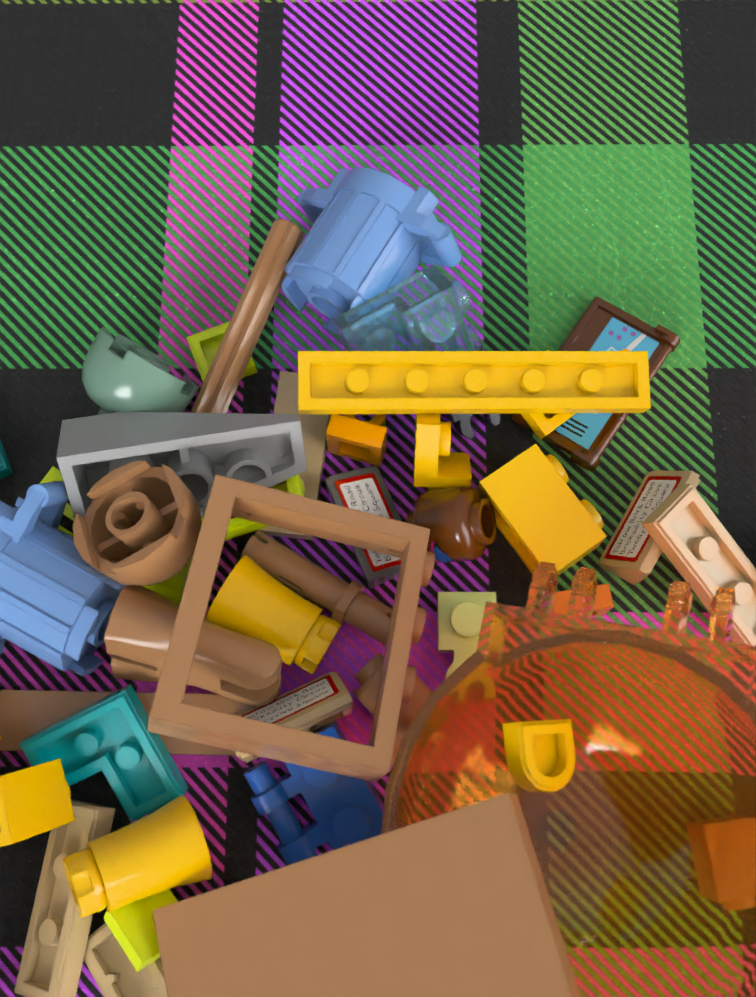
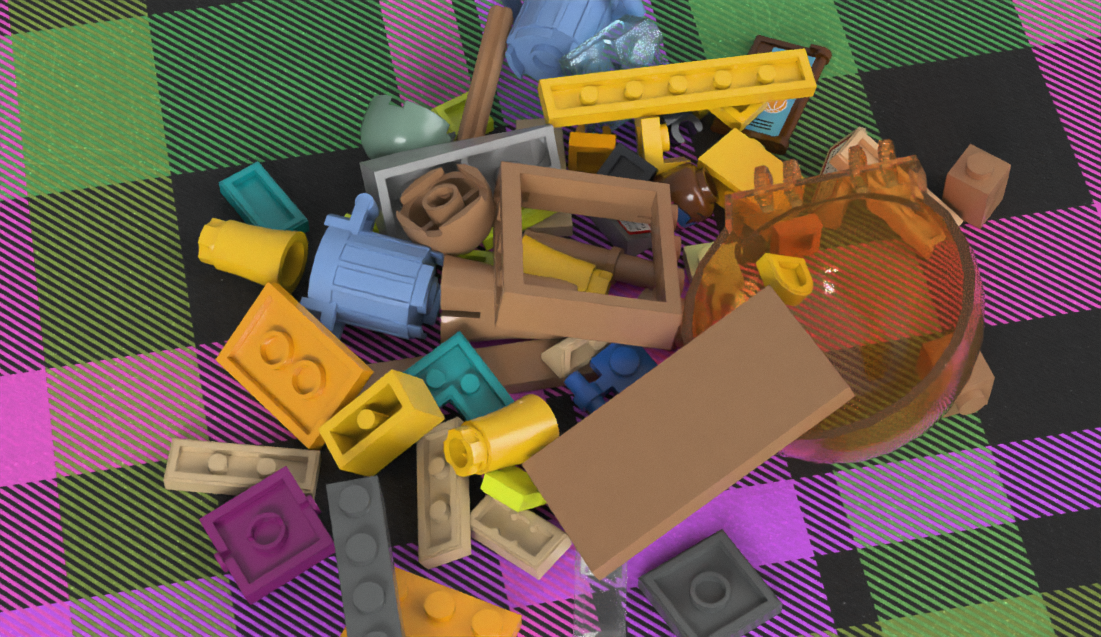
camera: 15 degrees left, 20 degrees down
none -> black tile [596,142,659,181]

